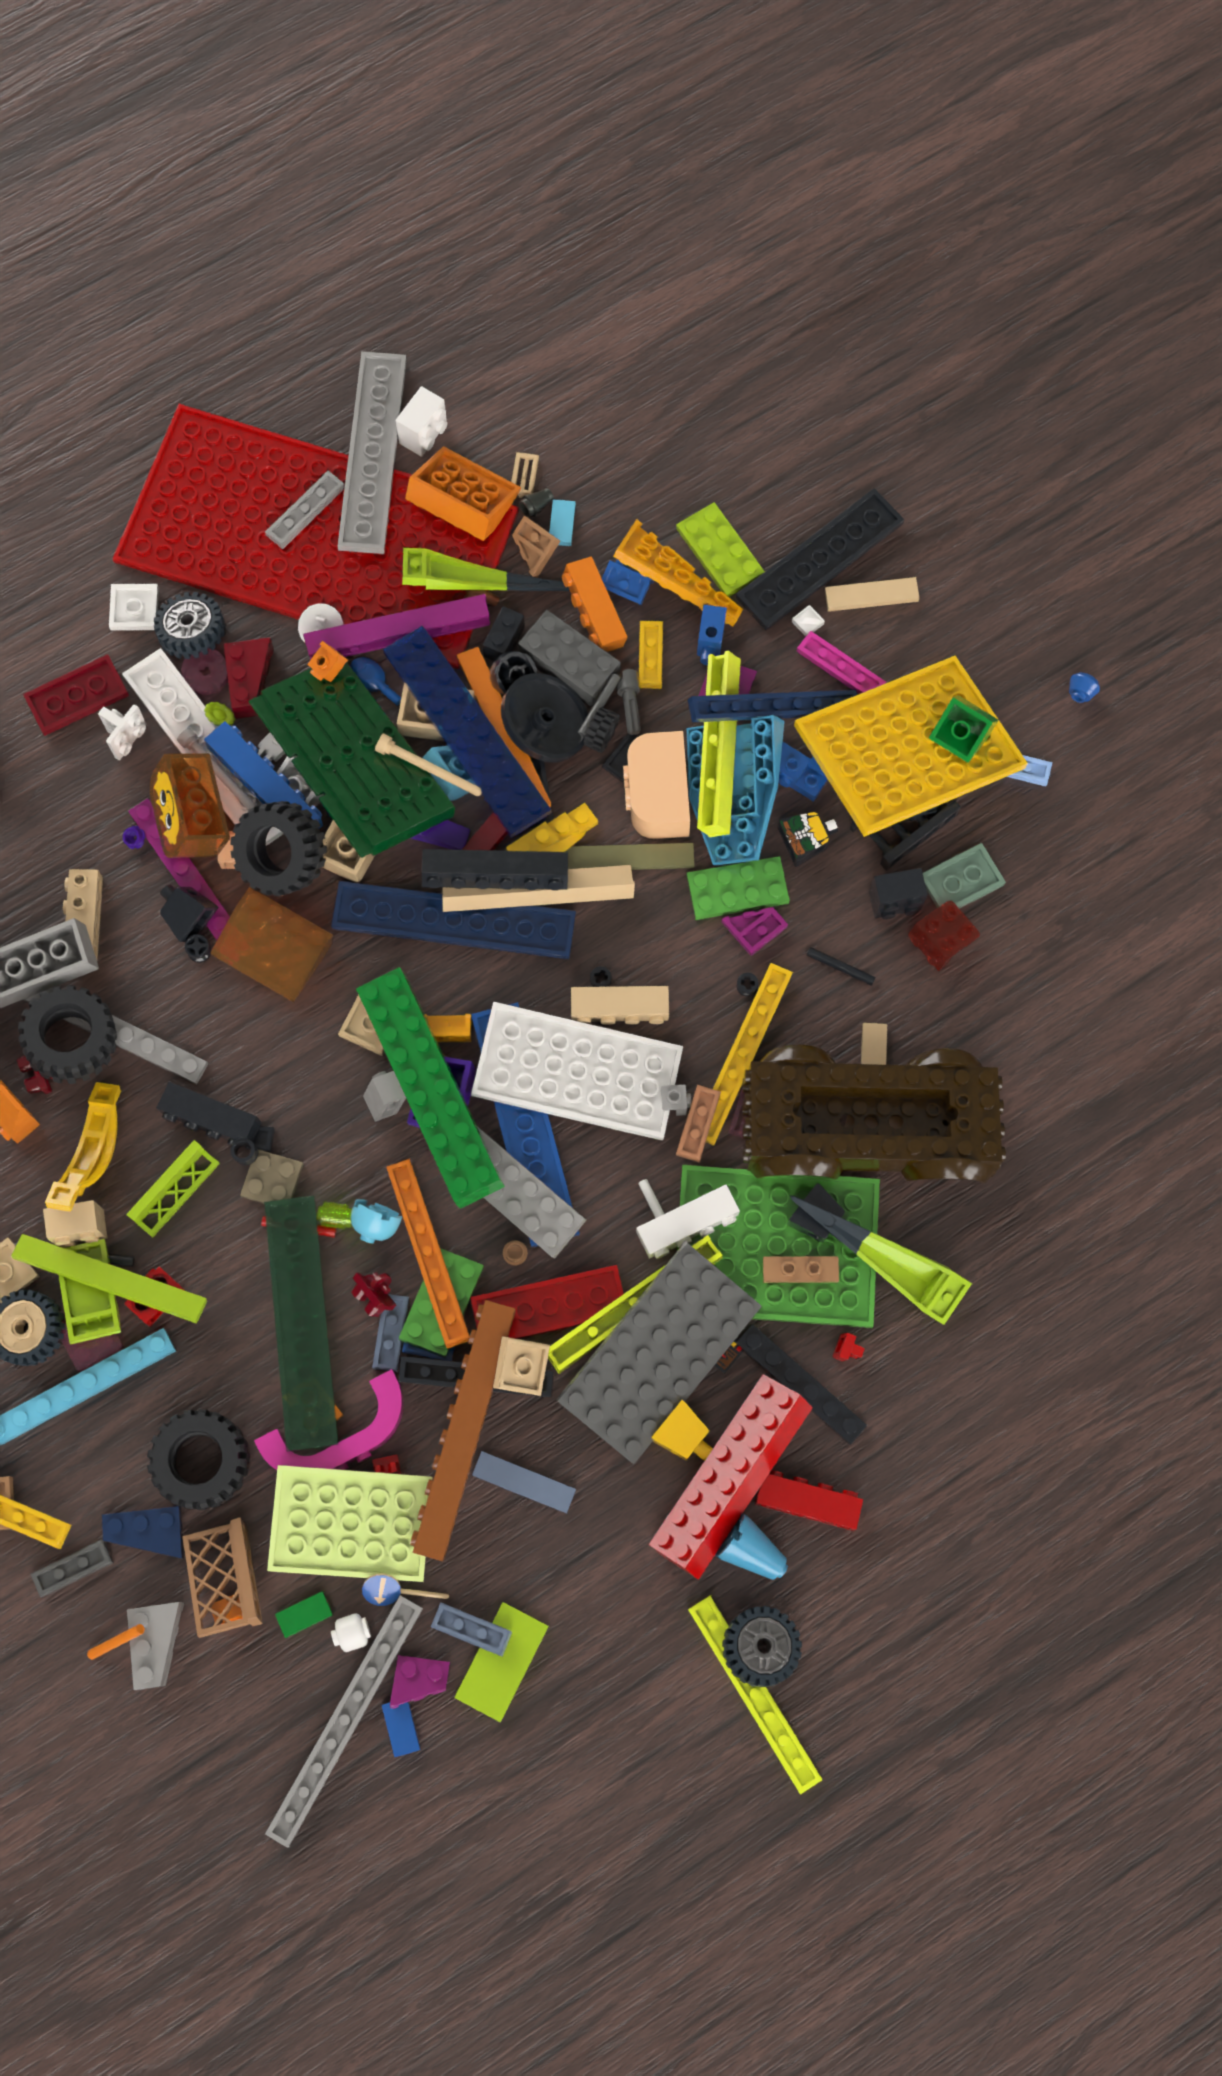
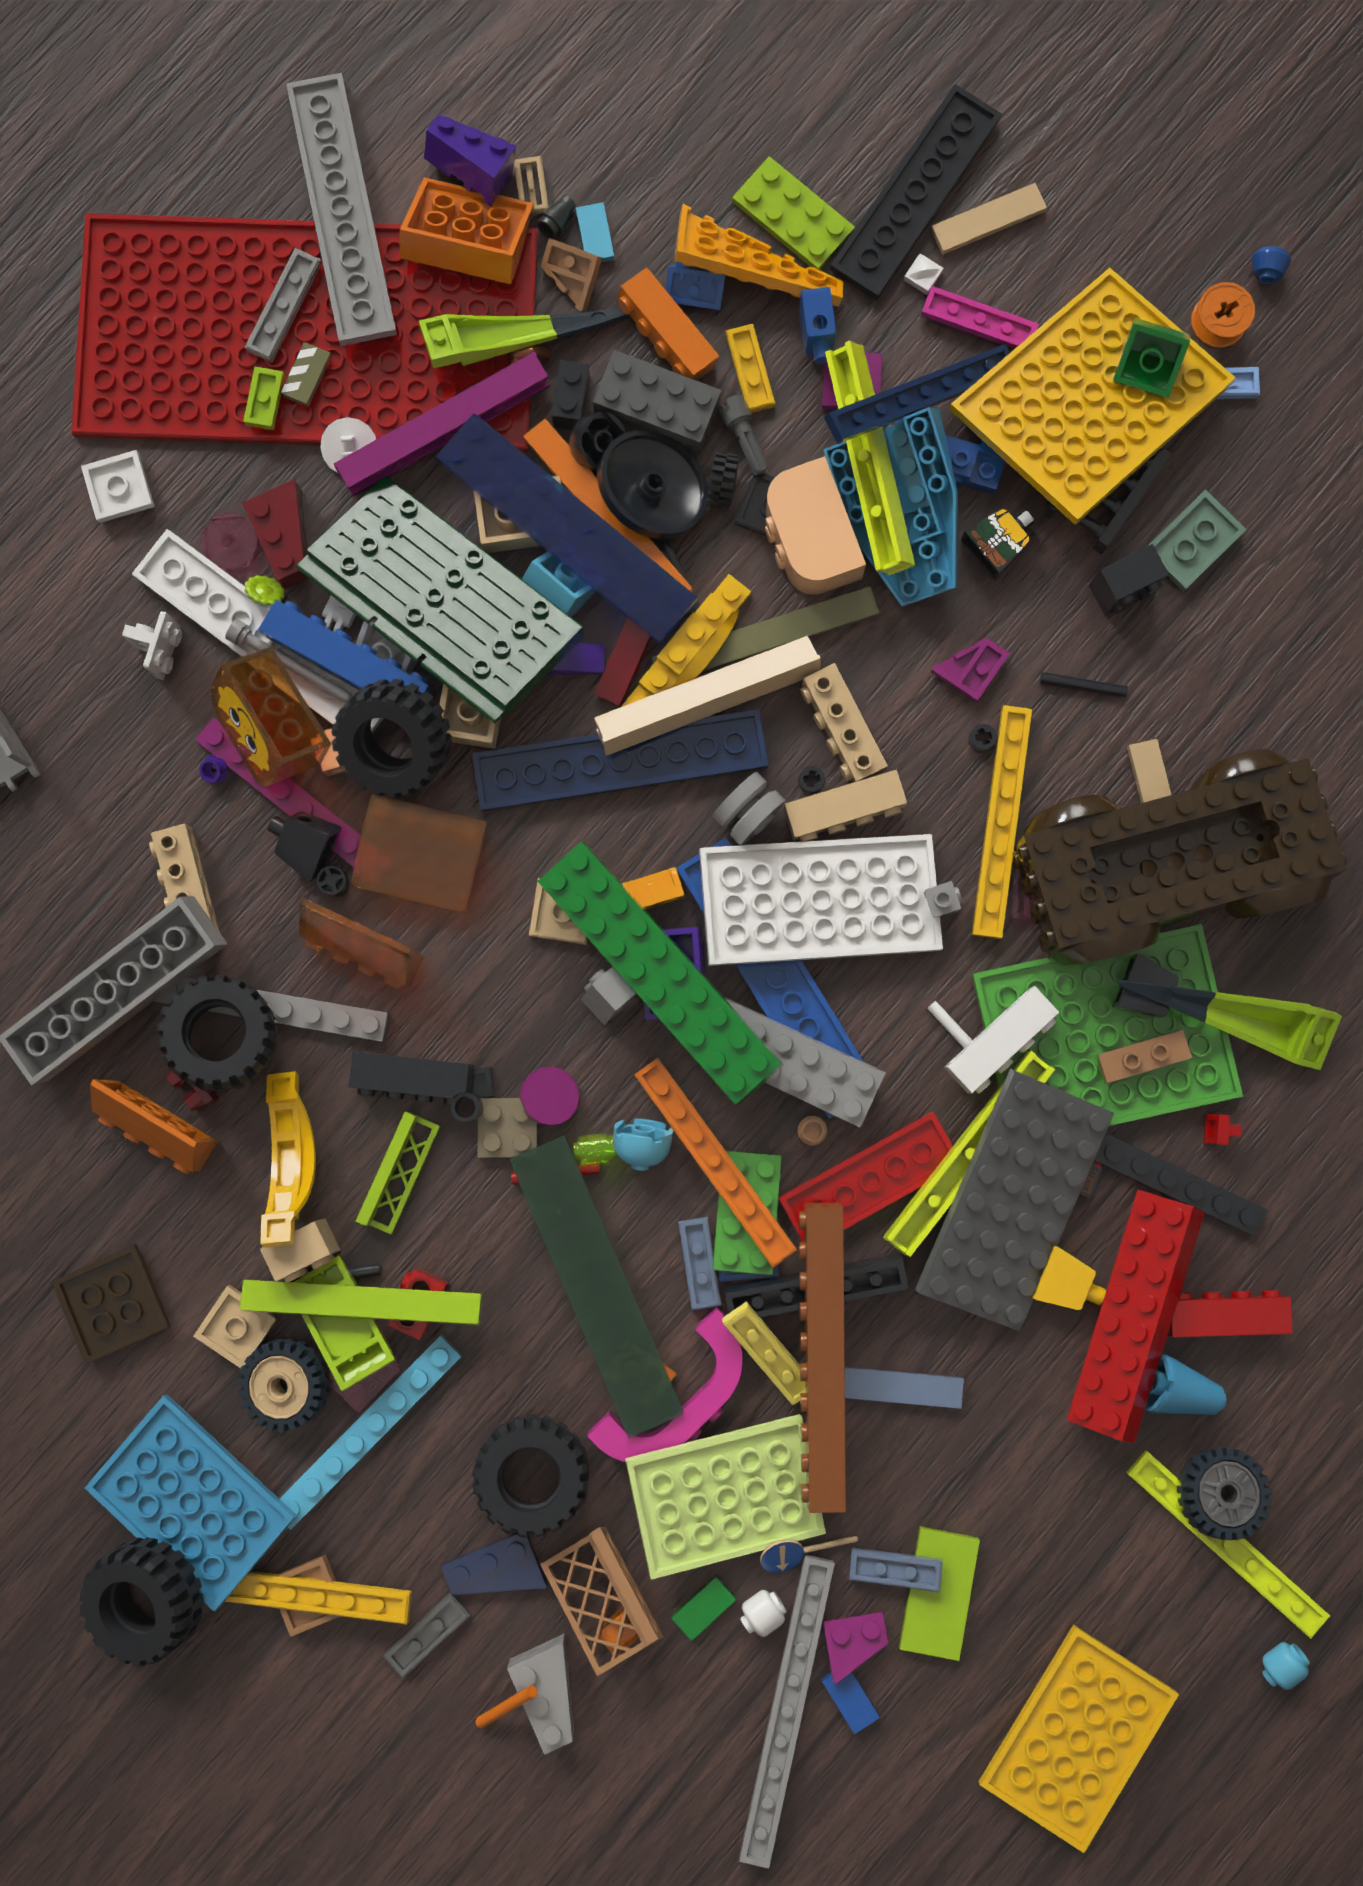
camera: 15 degrees left, 10 degrees up
dark red plate [23,654,129,736] -> none
wheel [153,592,225,659] -> none
orange brick [307,641,348,682] -> none
blue piece [350,657,401,706] -> none
dark red hips [351,1272,396,1317] -> none
red tile [372,1455,401,1474] -> none
tan piece [375,734,482,796] -> none
white brick [395,386,447,457] -> none
black brick [422,849,568,891] -> none
tan tile [493,1337,550,1396] -> none
dark grey bar [578,673,620,737] -> none
nougat tile [676,1085,721,1162] -> none
bright green plate [687,856,790,920] -> none
clear red bracket [908,901,980,971] -> none
none -> lime plate [243,367,285,430]
none -> olive tile [281,342,332,407]
none -> clear orange slope [299,898,424,989]
none -> dark purple wedge [424,114,517,206]
none -> magenta tile [520,1067,579,1126]
none -> light grey wheel [712,772,786,845]
none -> light yellow tile [722,1302,806,1405]
none -> tan brick [800,663,888,783]
none -> yellow plate [978,1624,1179,1853]
none -> orange piece [1191,282,1255,348]
none -> medium azure head [1262,1642,1310,1690]

